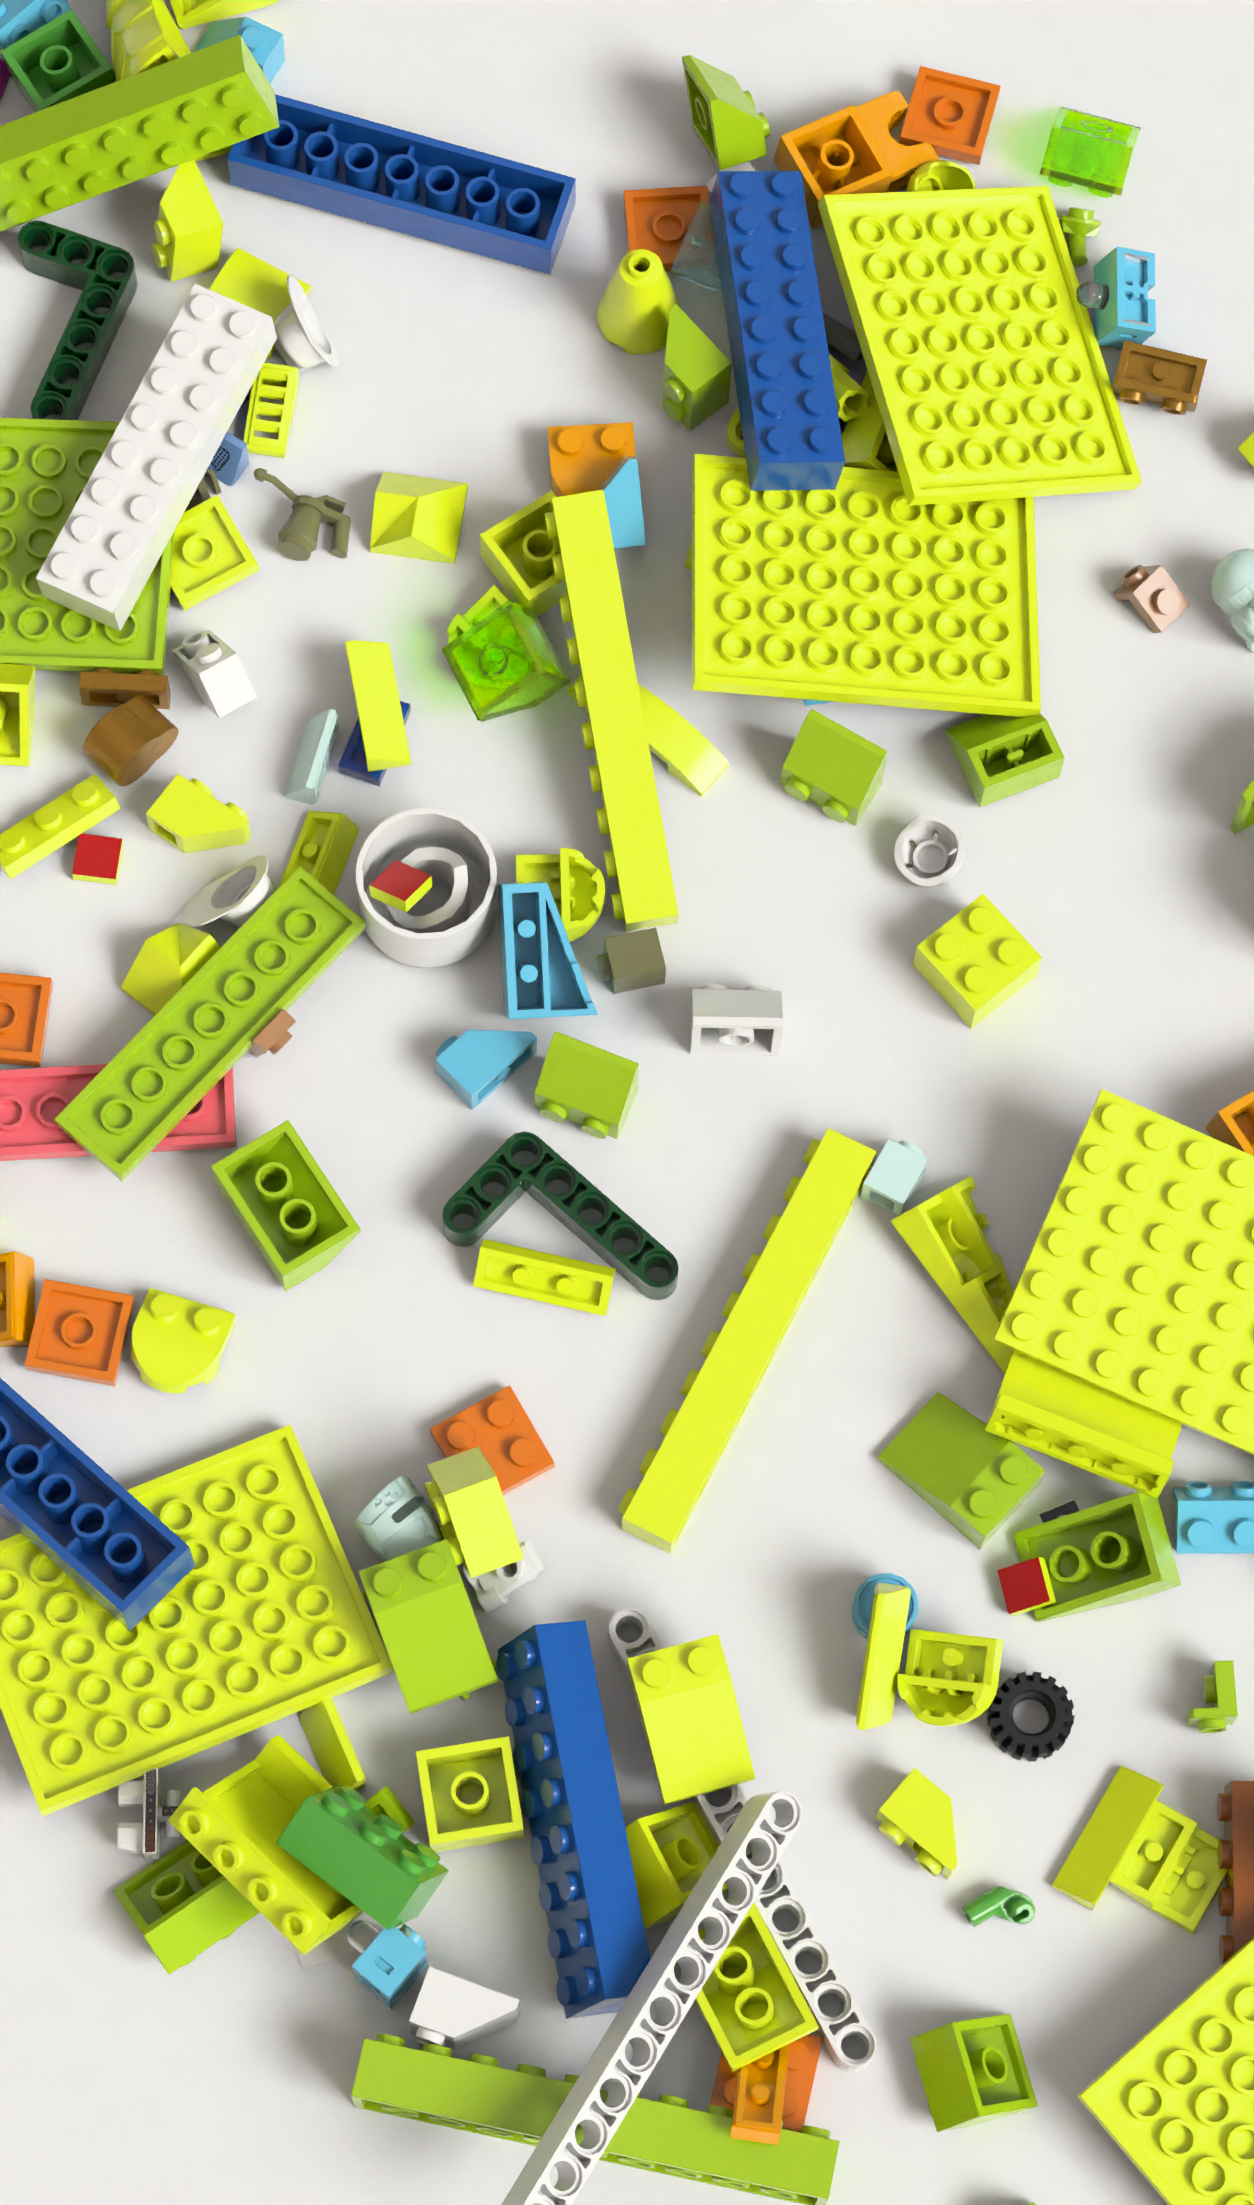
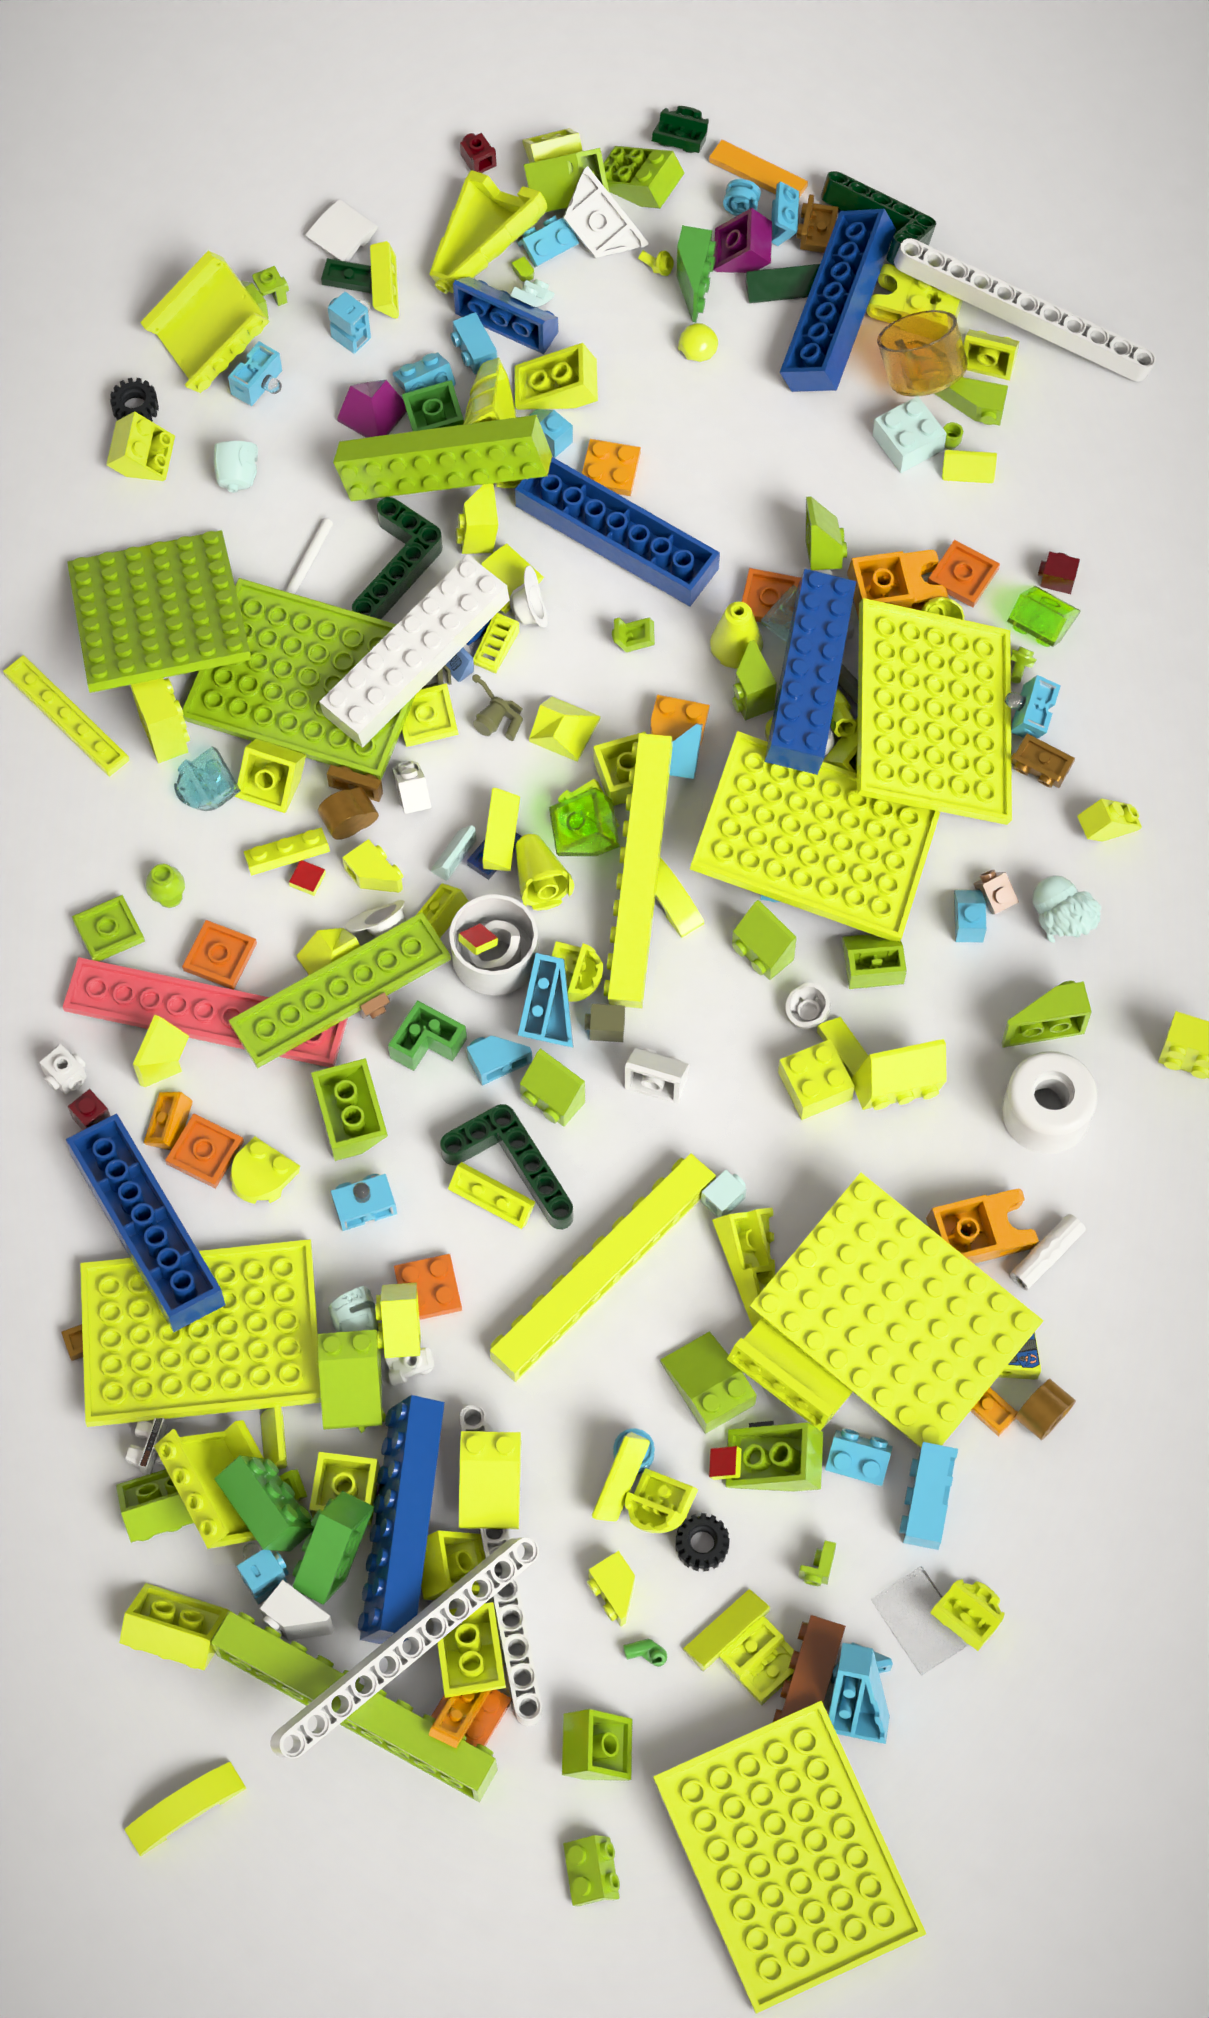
camera: 20 degrees right, 5 degrees down
none -> neon yellow slope [119,1583,230,1670]
none -> bright green brick [292,1491,374,1605]
none -> medium azure piece [331,1174,397,1231]
none -> bright green brick [388,1000,467,1071]
none -> neon yellow cone [515,834,574,911]
none -> light orange plate [582,439,641,496]
none -> lime bracket [612,617,655,653]
none -> neon yellow slope [817,1017,868,1079]
none -> neon yellow slope [851,1039,946,1110]
none -> medium azure slope [954,890,987,943]
none -> dark red brick [1038,551,1080,595]

